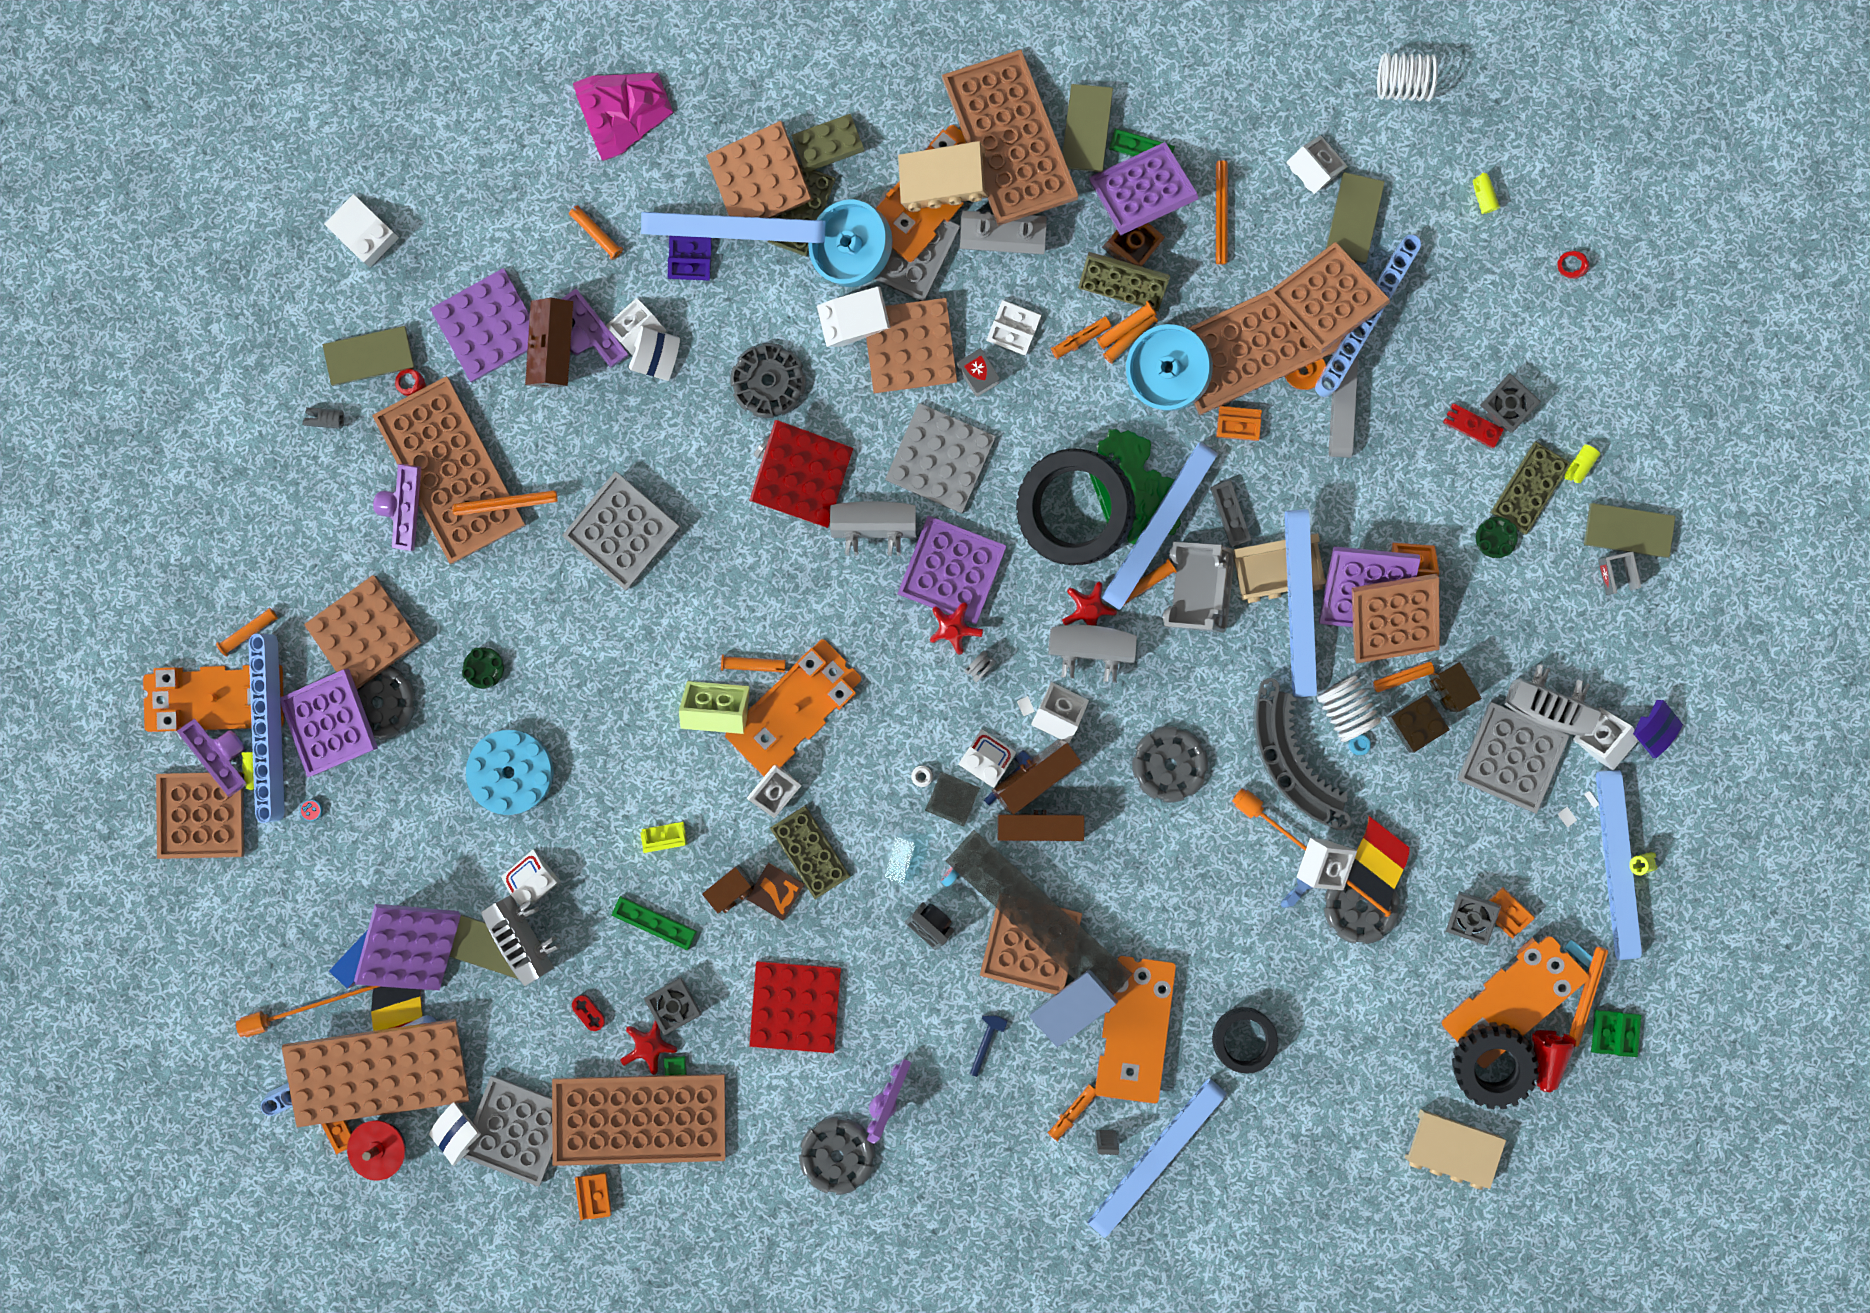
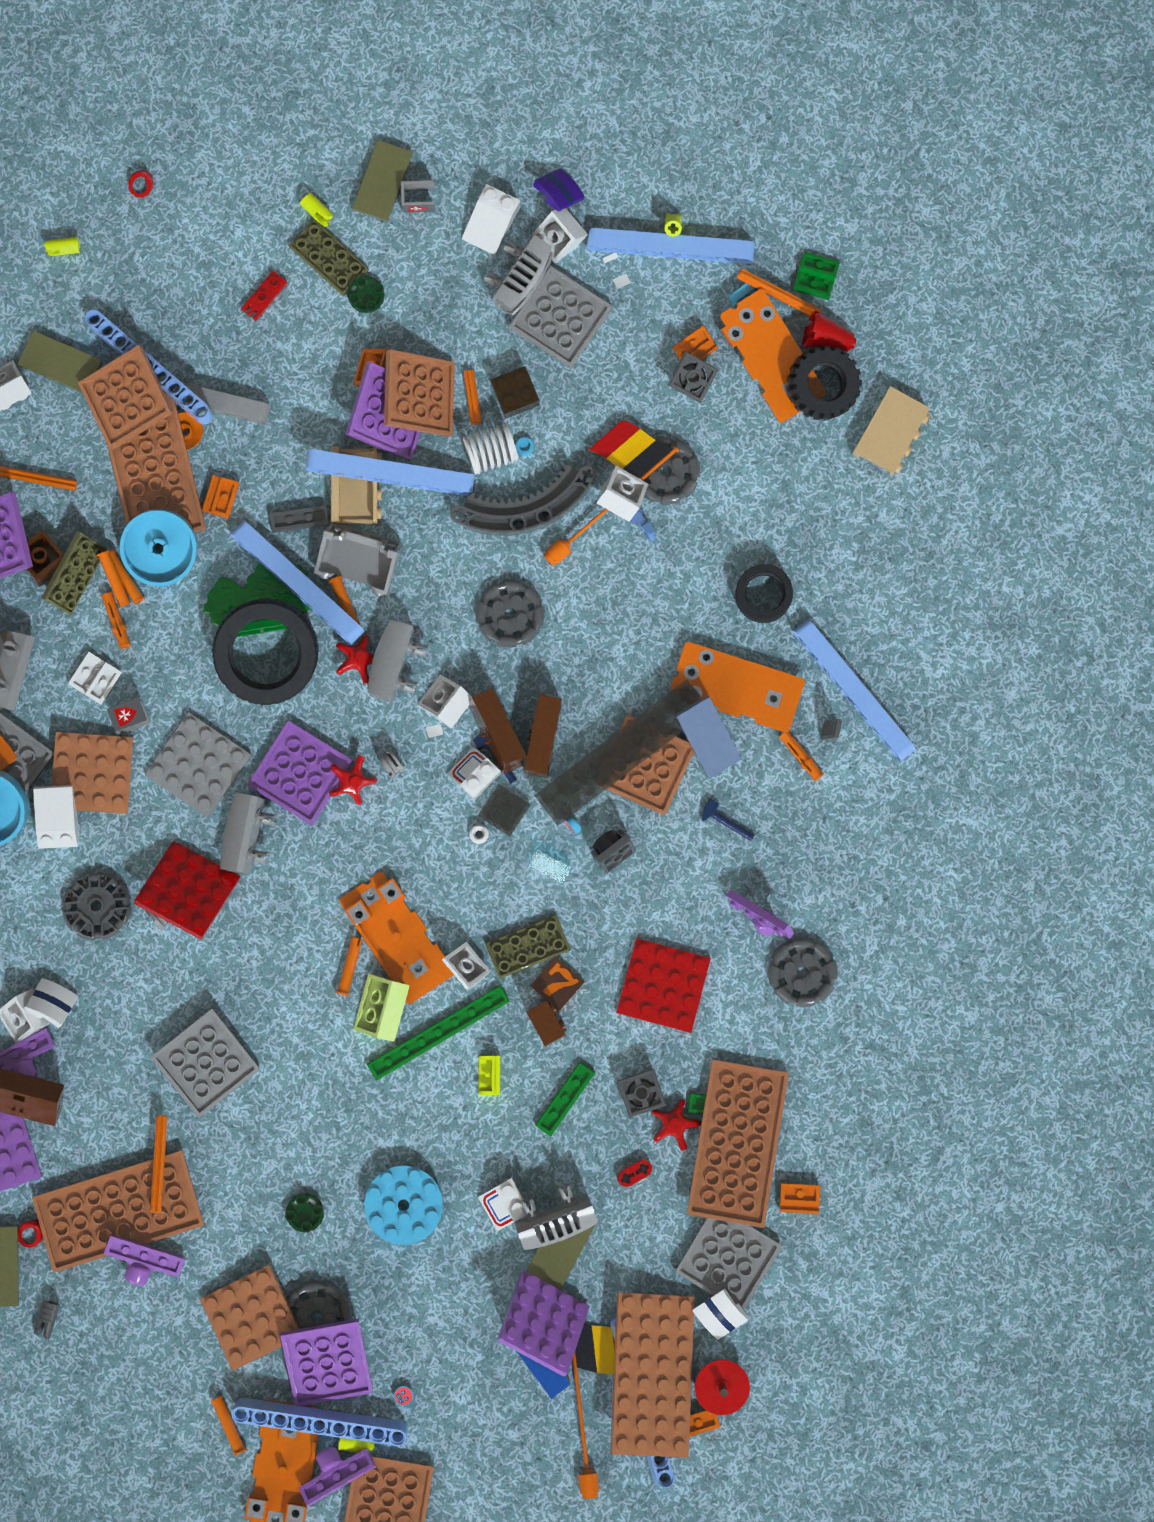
camera: 85 degrees left, 5 degrees down
dark brown brick [1429,662,1482,712] -> none
dark grey piece [1480,373,1541,433] -> none
none -> green tile [367,985,510,1081]
none -> white slope [462,184,520,255]

